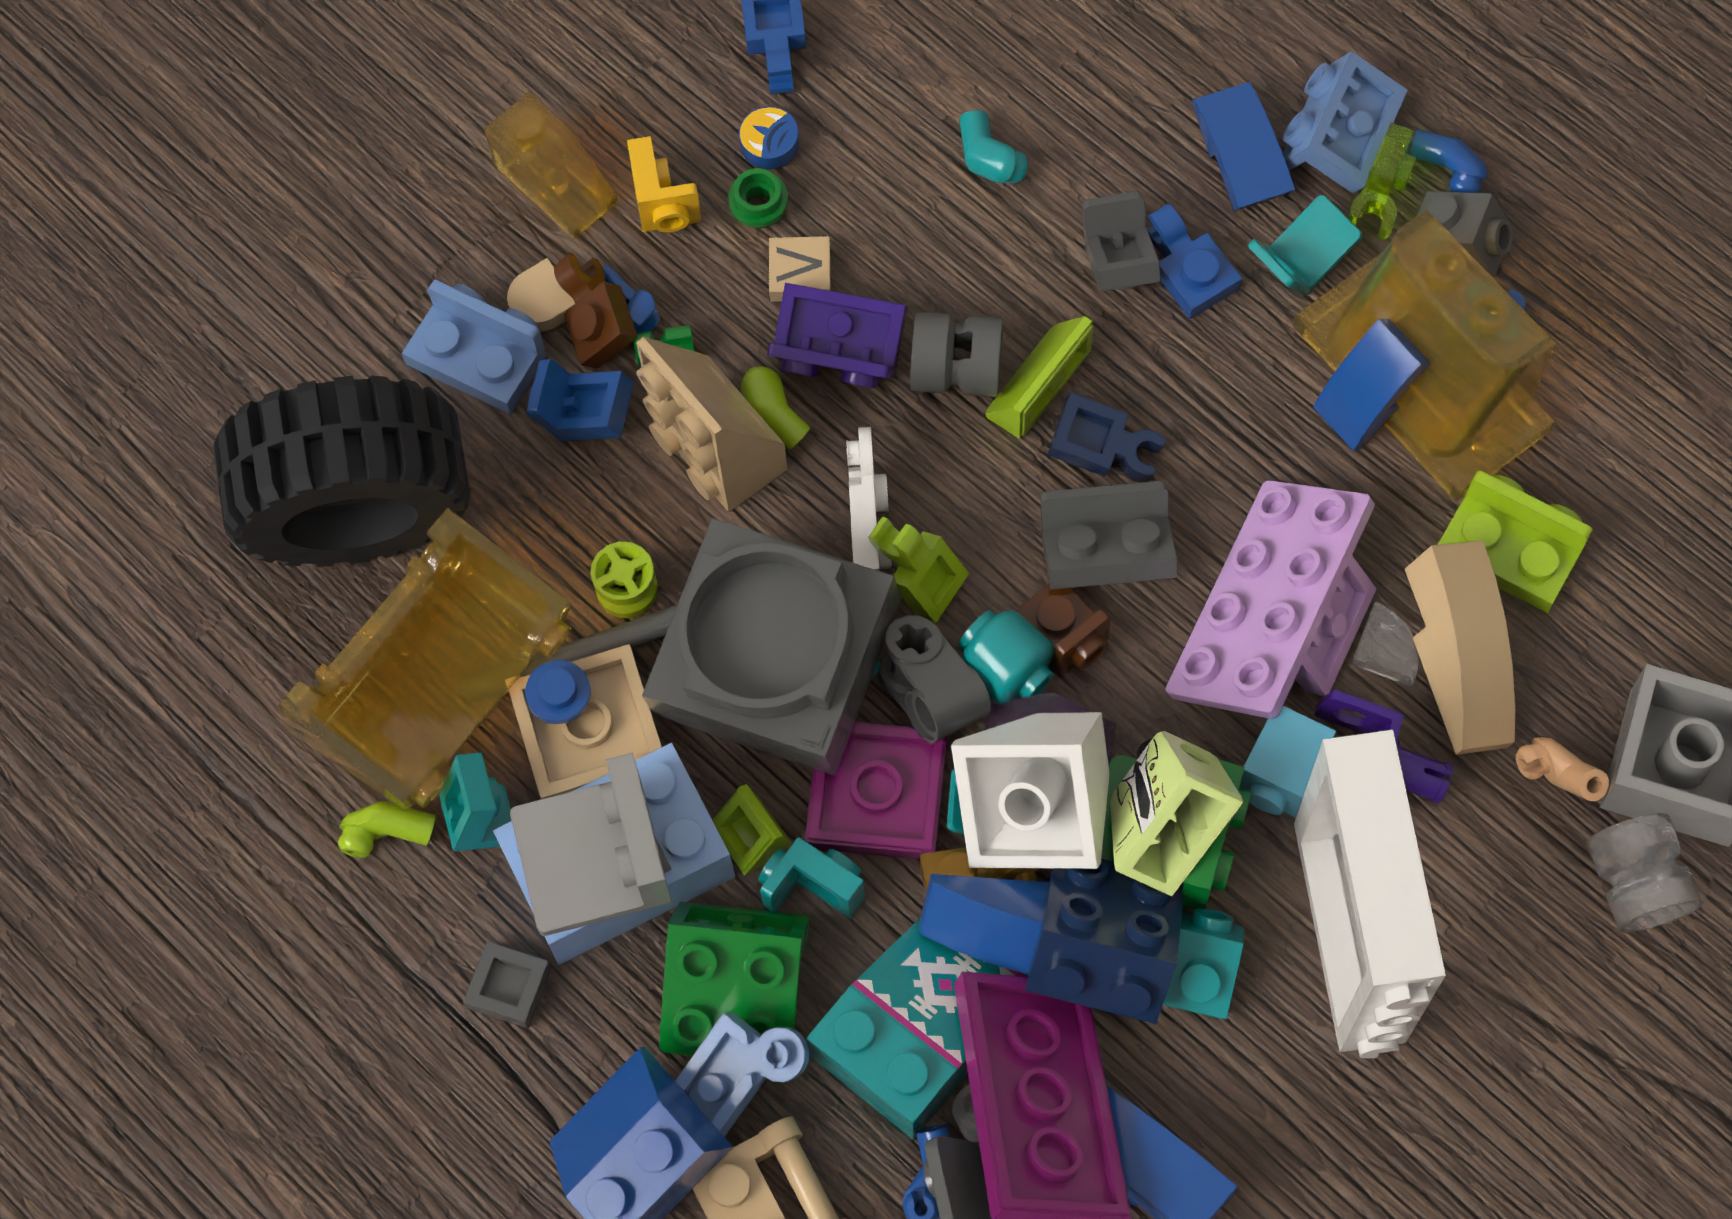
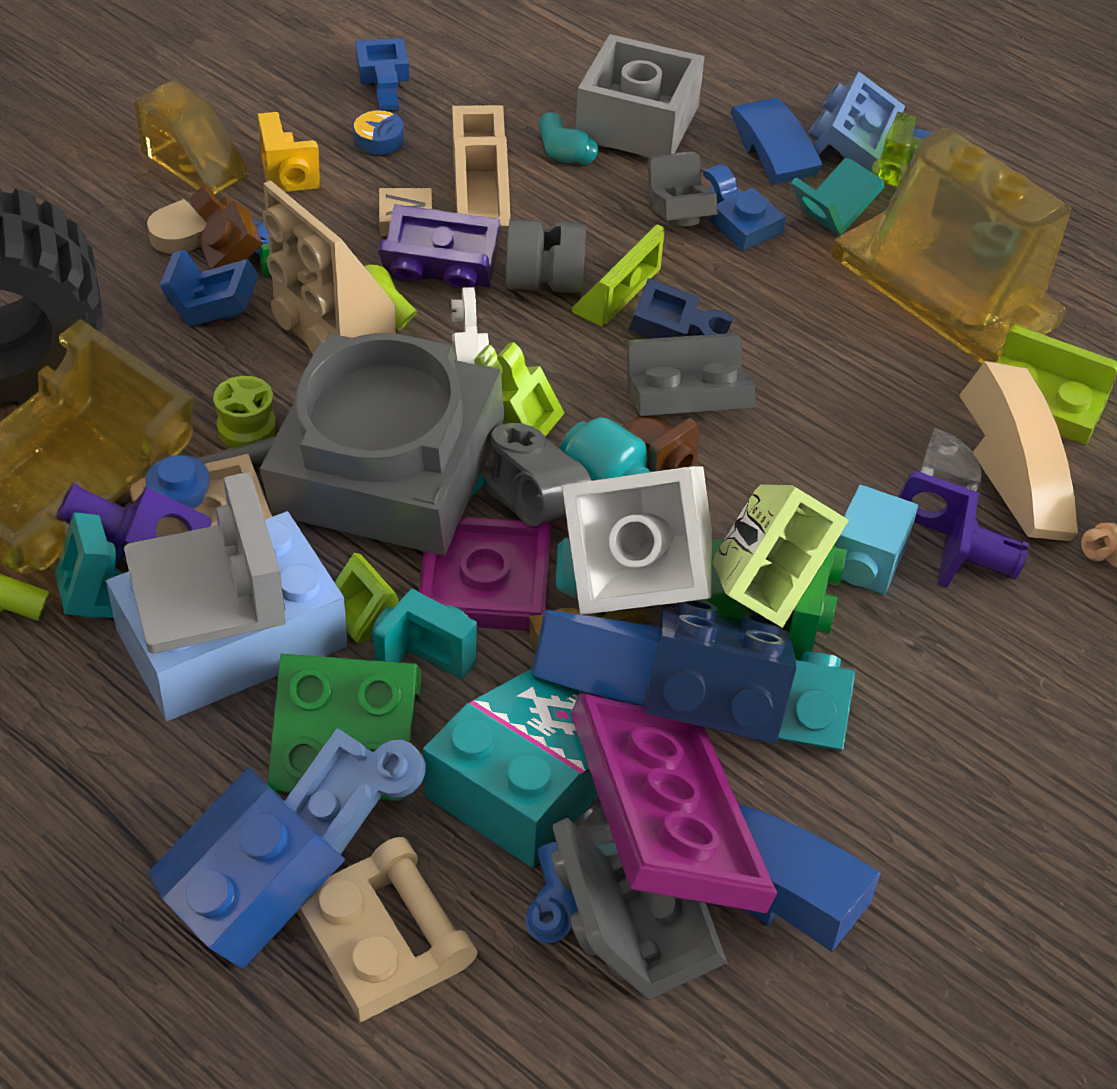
camera: 10 degrees left, 20 degrees down
medium blue bracket [401,280,547,414] -> none
dark grey tile [463,941,552,1029] -> none
green plate [728,168,788,228] -> none
lavender bracket [1165,481,1376,719] -> none
white window [1294,730,1446,1058] -> none
blue slope [1313,318,1431,451] -> none
none -> dark purple bracket [55,482,212,565]
none -> tan slope [452,105,511,232]
none -> light grey brick [575,34,704,158]

